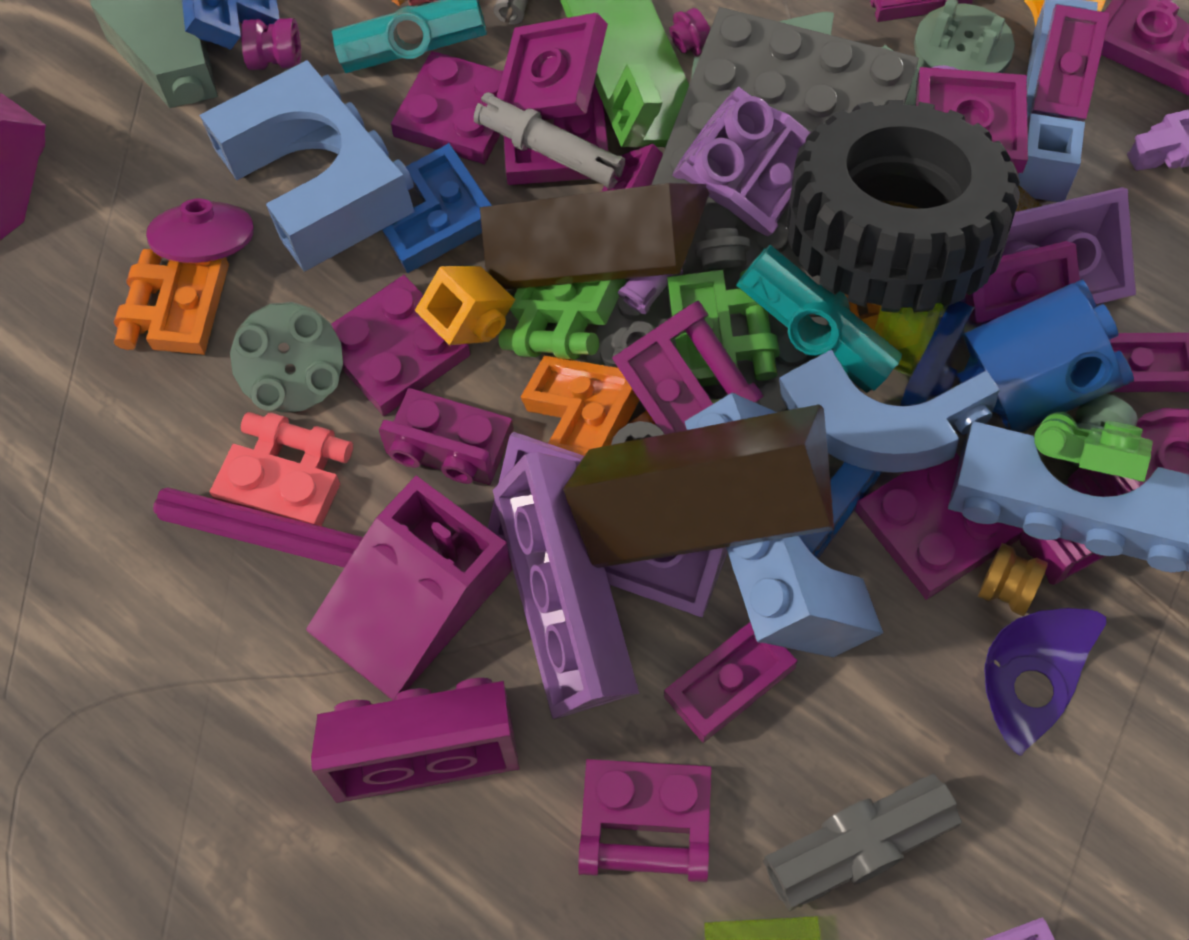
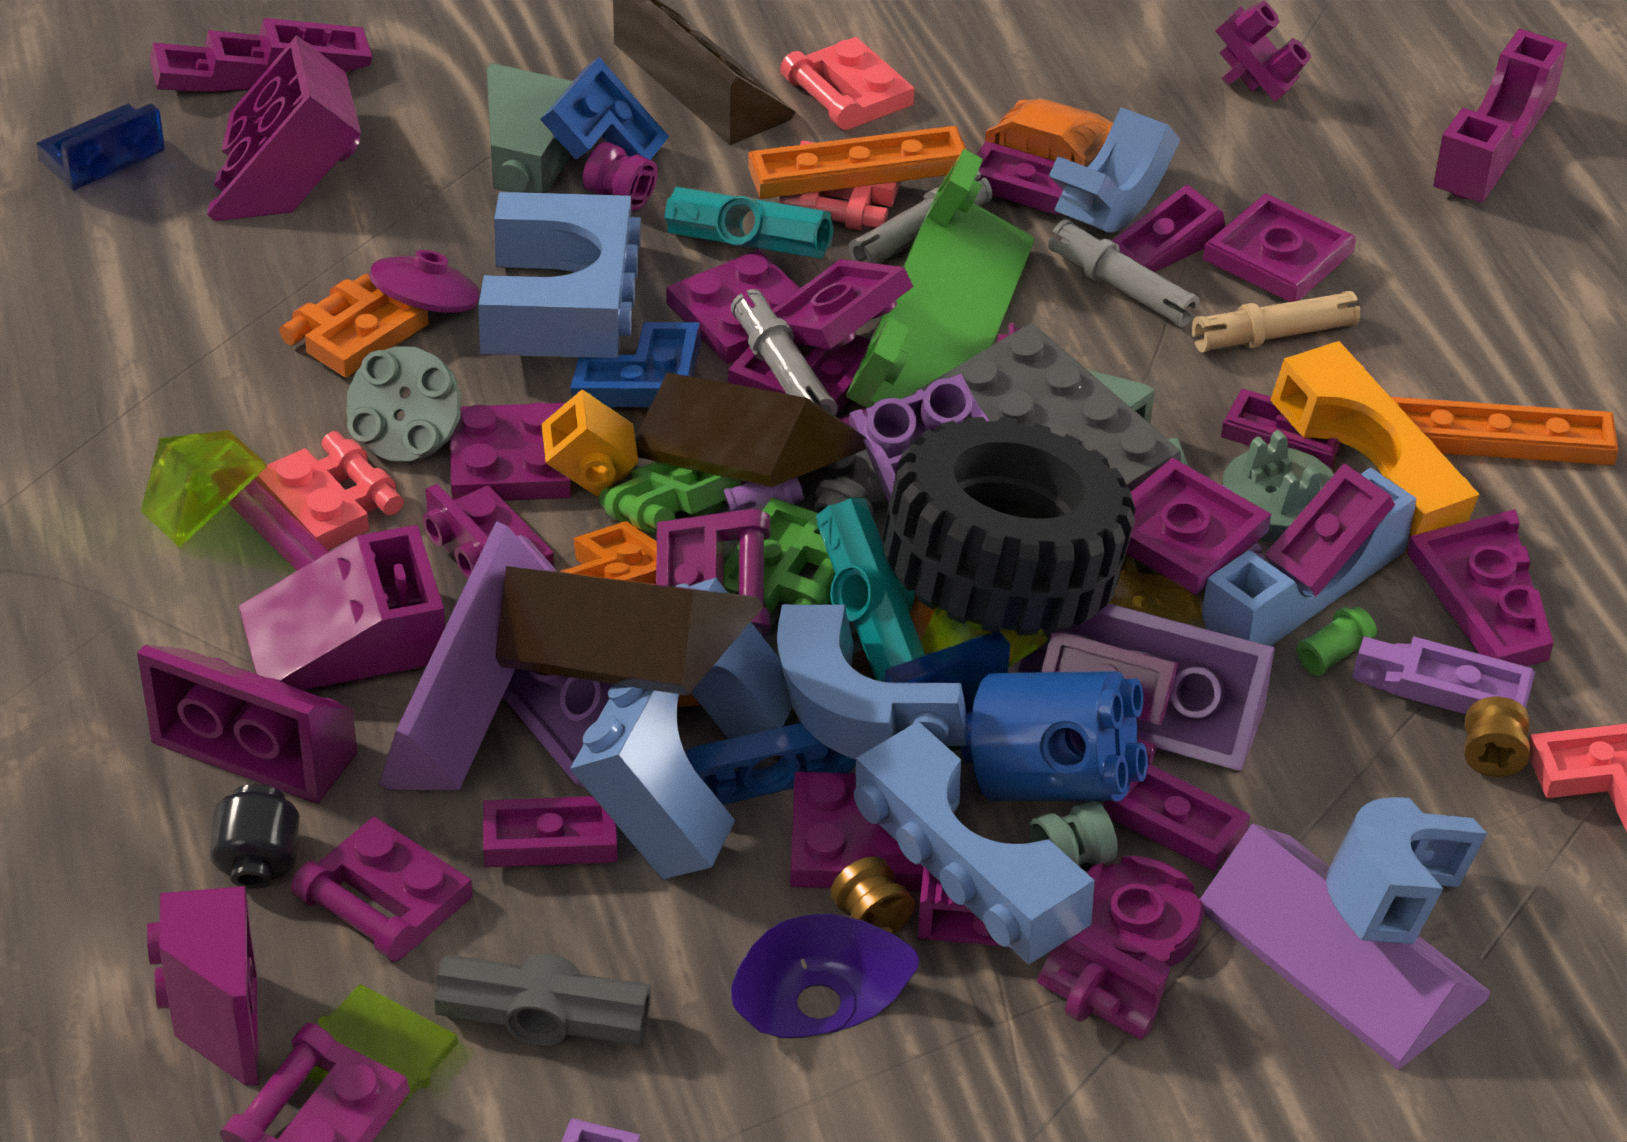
camera: 30 degrees right, 20 degrees down
bright green plate [1034,412,1153,482] -> none
none -> clear neon green slope [141,430,267,548]
none -> black head [209,784,300,889]
none -> bright green pin [1296,606,1377,676]

